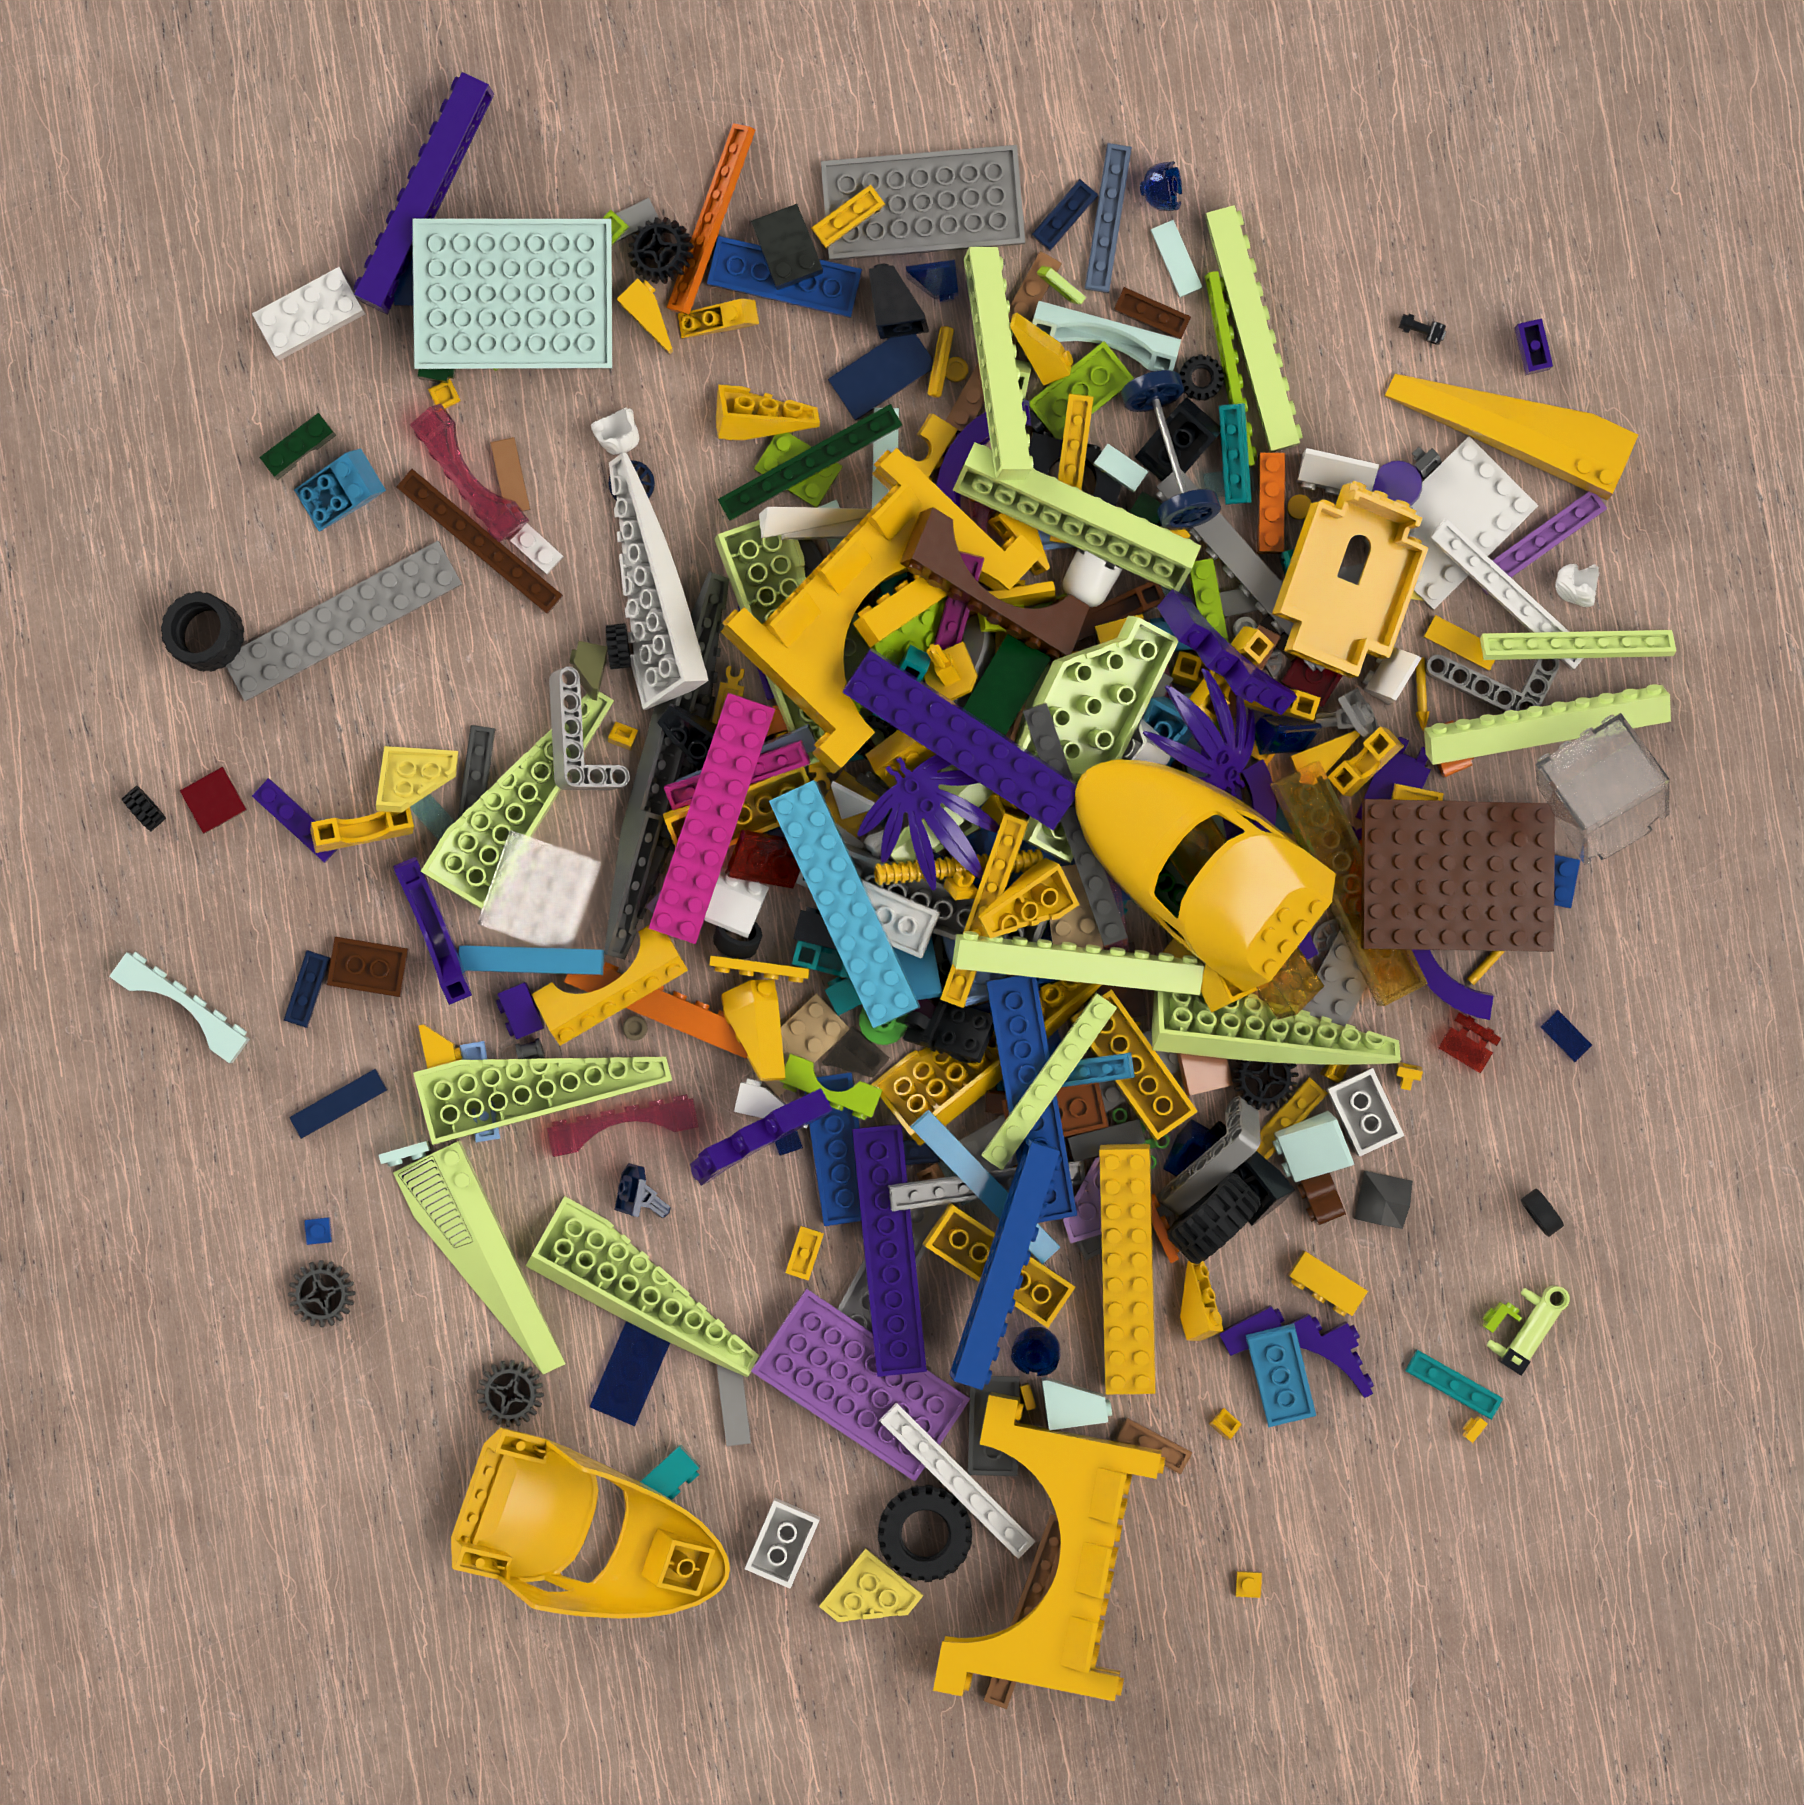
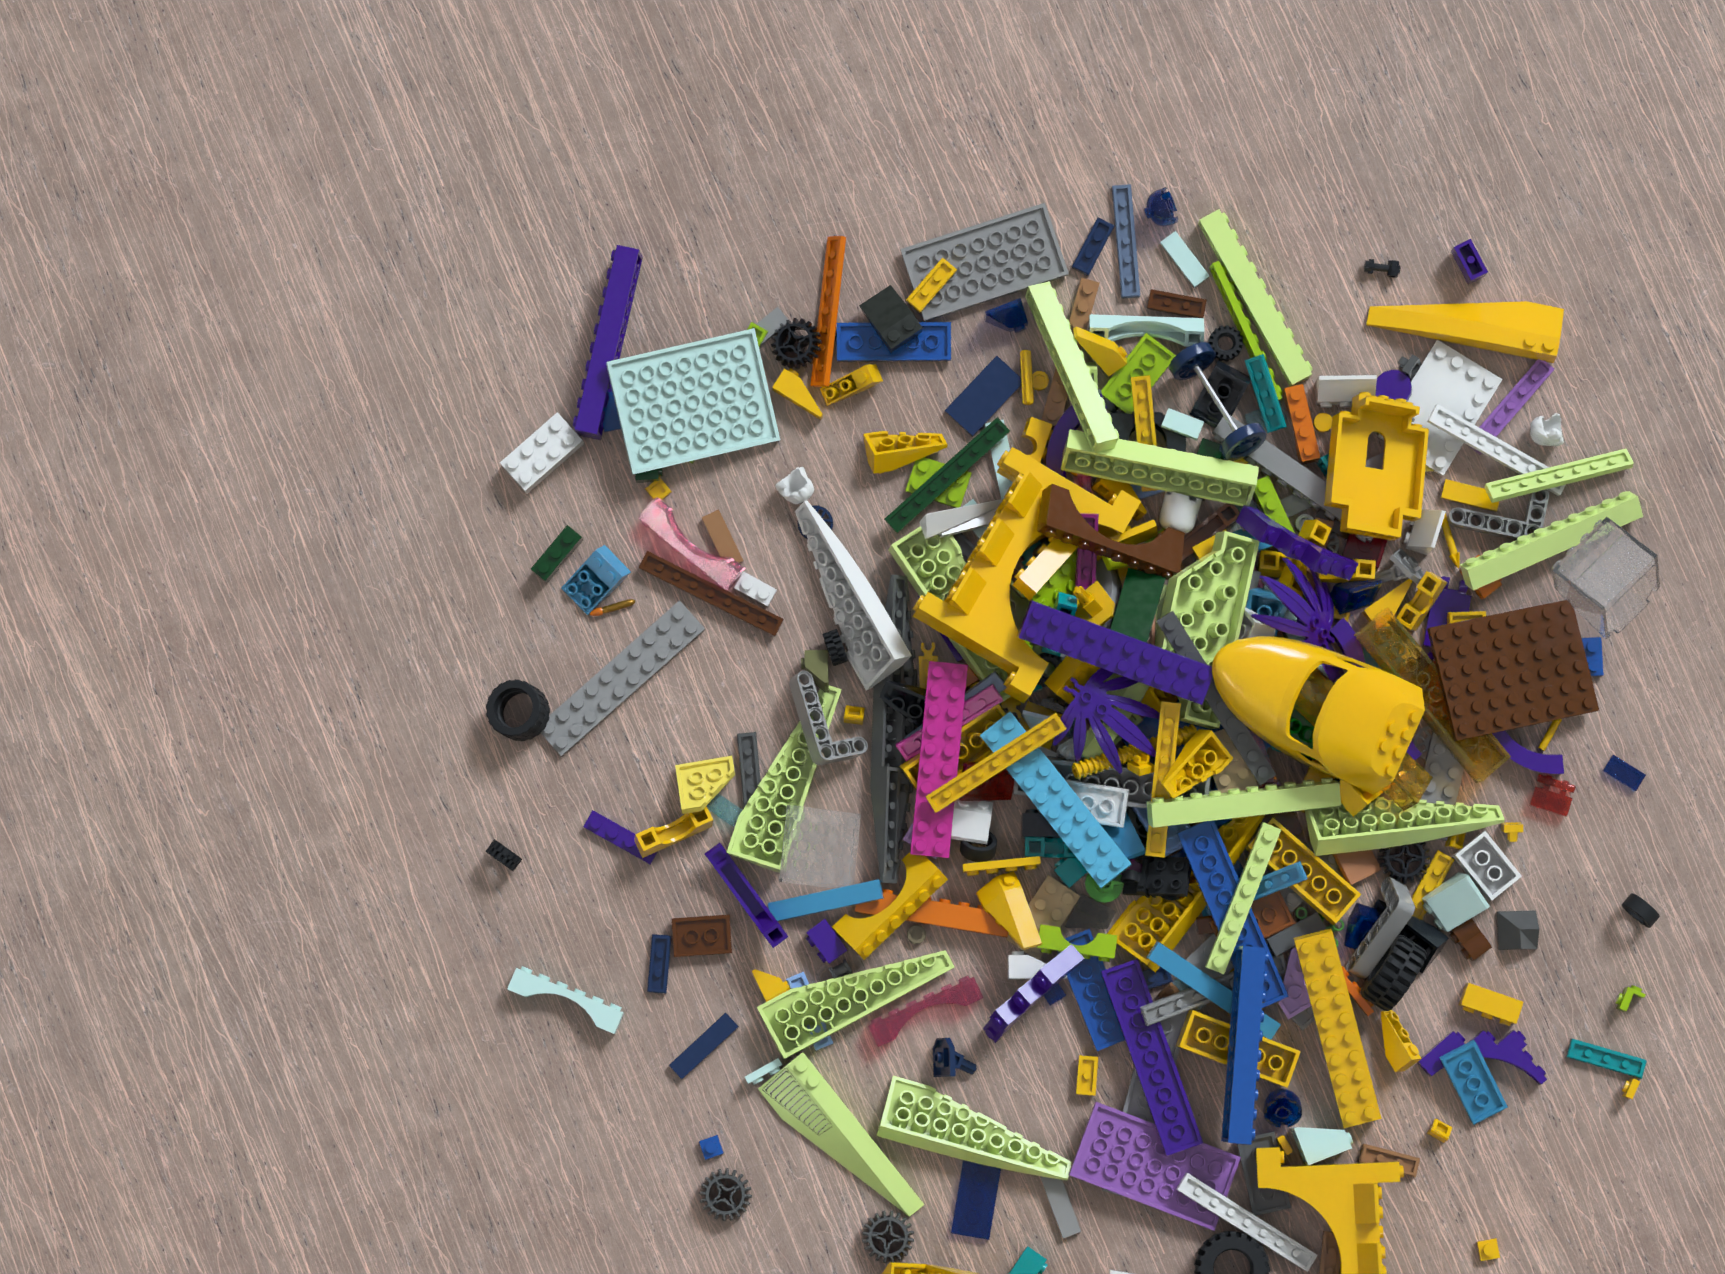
camera: 10 degrees left, 5 degrees down
dark red tile [180,767,247,834] -> none
black slope [869,263,929,339] -> none
lime tile [1037,266,1086,304] -> none
yellowish green piece [1487,1285,1570,1376] -> none
none -> pearl gold piece [590,599,635,616]
none -> yellow plate [925,713,1067,813]

